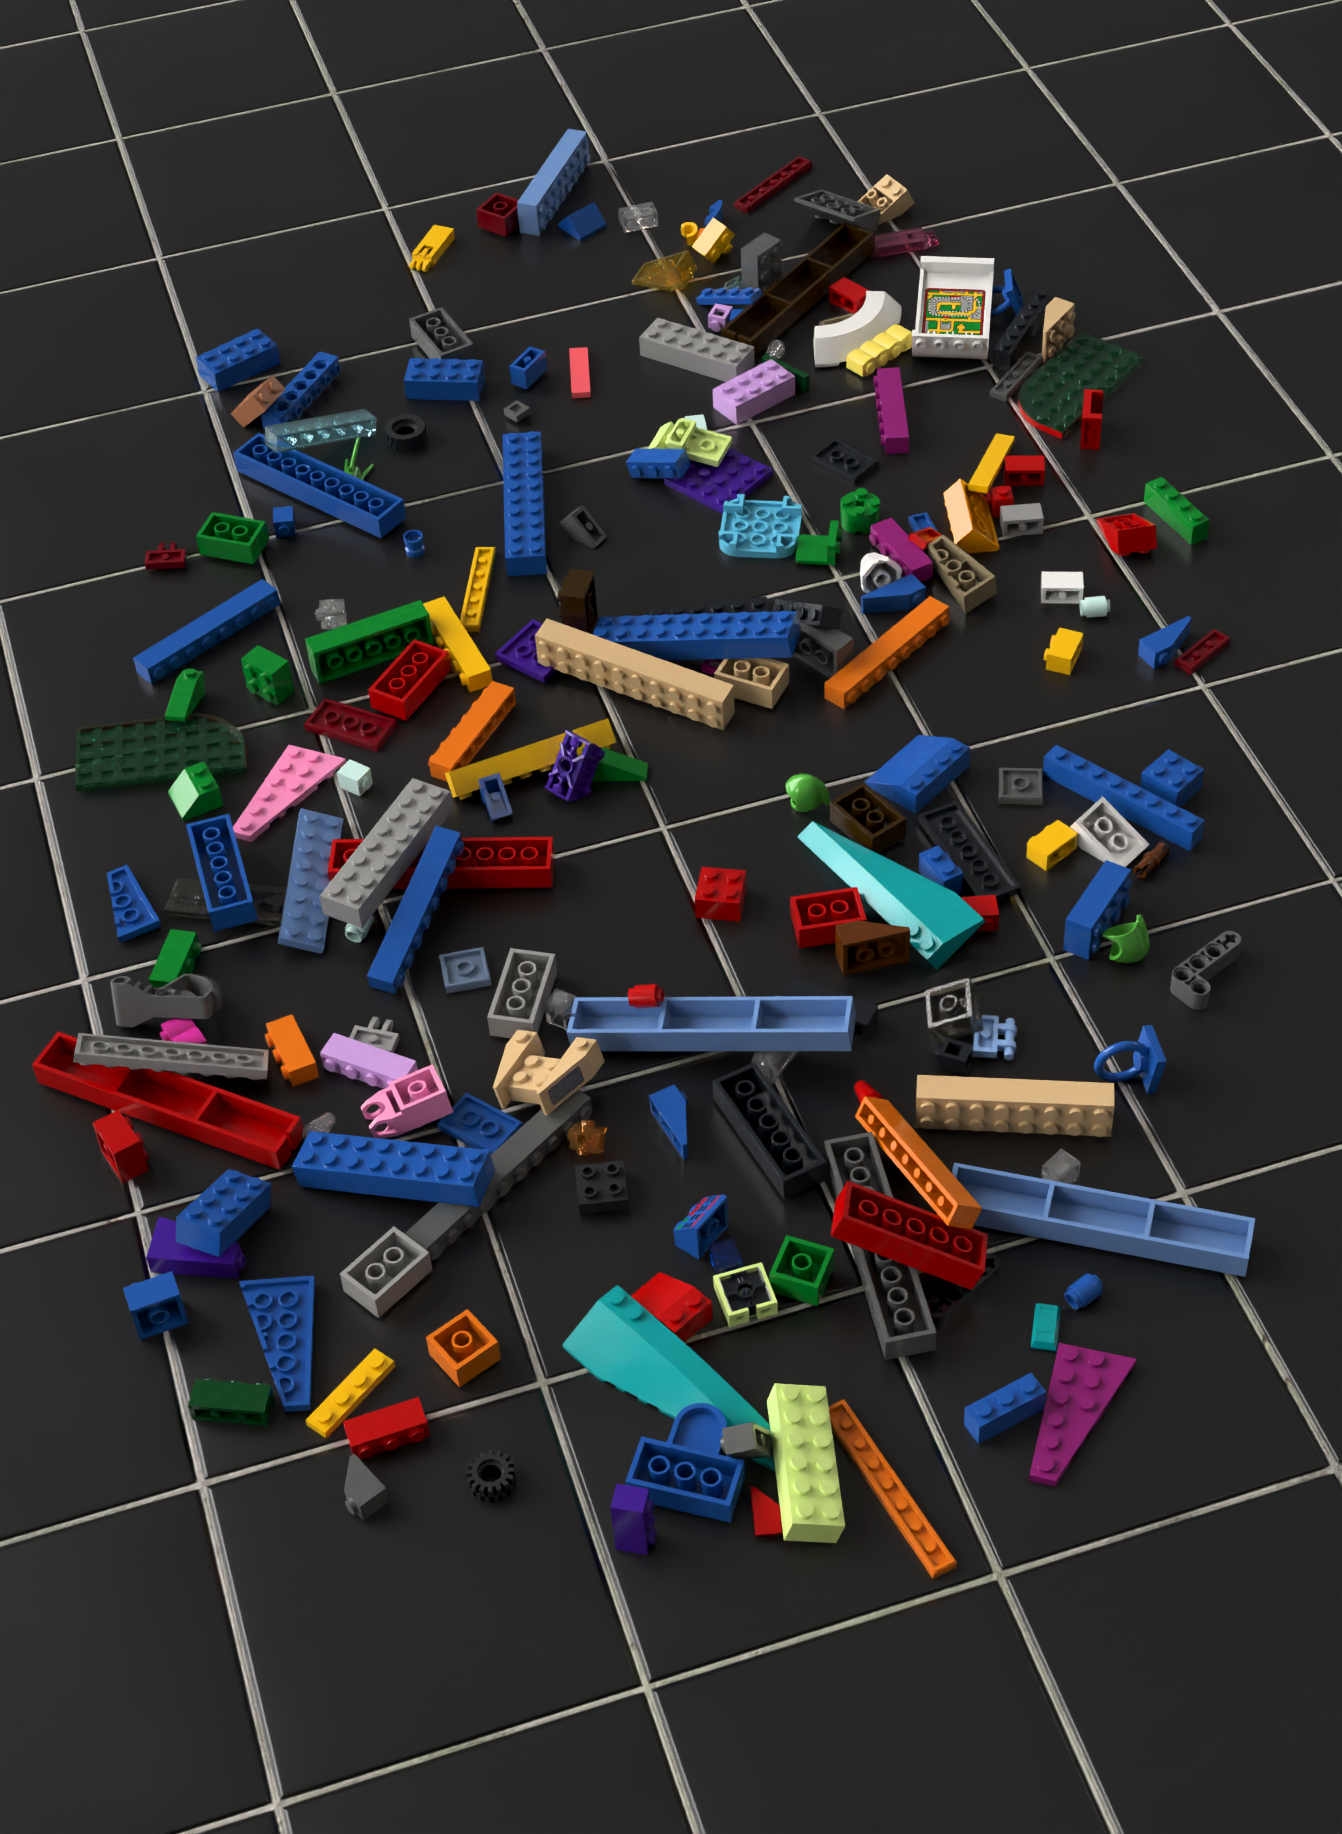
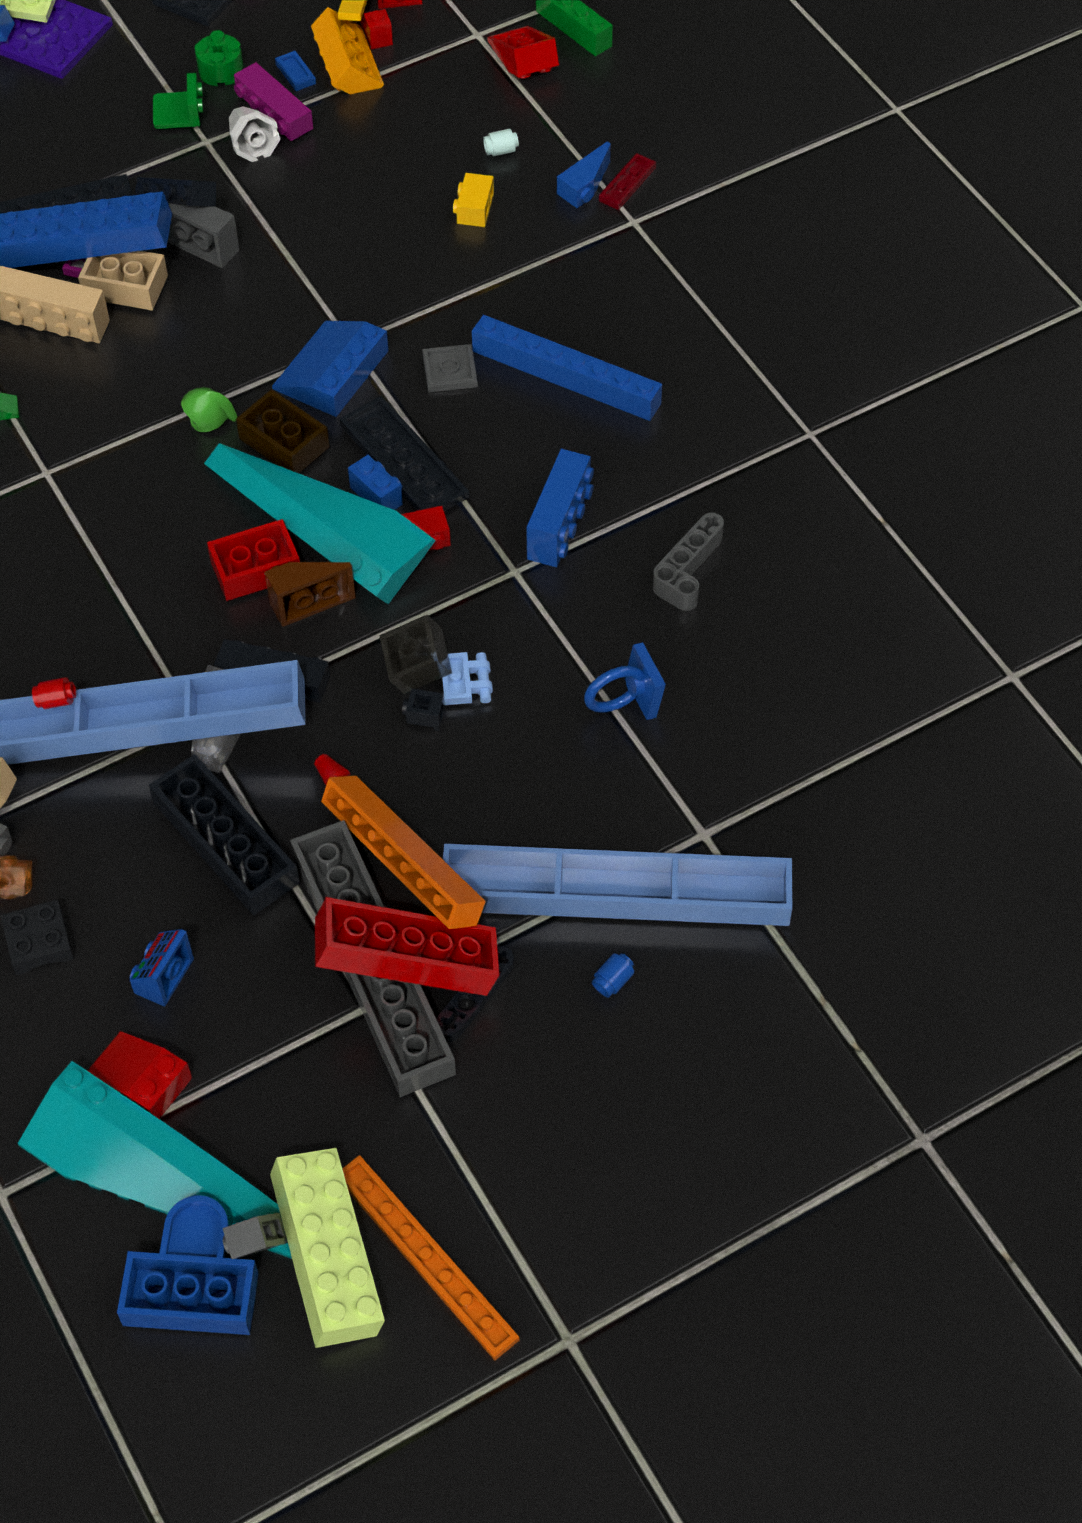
camera: 15 degrees left, 10 degrees up
dark purple brick [610,1484,657,1555] -> none
blue slope [649,1084,688,1160] -> none
red brick [695,867,747,922] -> none
clear blue brick [709,1238,743,1275] -> none
piece [713,1262,778,1328] -> none
medium azure tile [719,494,802,559] -> none
red slope [750,1486,783,1537] -> none
green brick [769,1235,835,1306] -> none
orange brick [824,596,950,709] -> none
blue slope [861,574,926,614] -> none
red tile [908,527,942,550] -> none
tan brick [915,1075,1114,1137] -> none
dark tan wedge [928,535,997,614] -> none
blue brick [964,1373,1046,1444] -> none
light grey brick [1000,503,1044,537] -> none
yellow brick [1026,820,1078,871] -> none
magenta wing [1029,1343,1137,1486] -> none
teal tile [1030,1303,1061,1351] -> none
white brick [1041,572,1084,604] -> none
clear brick [1041,1149,1080,1184] -> none
white slope [1070,796,1149,867] -> none
bright green piece [1102,915,1150,963] -> none
reddish brown pin [1133,842,1170,879] -> none
blue brick [1140,749,1204,807] -> none

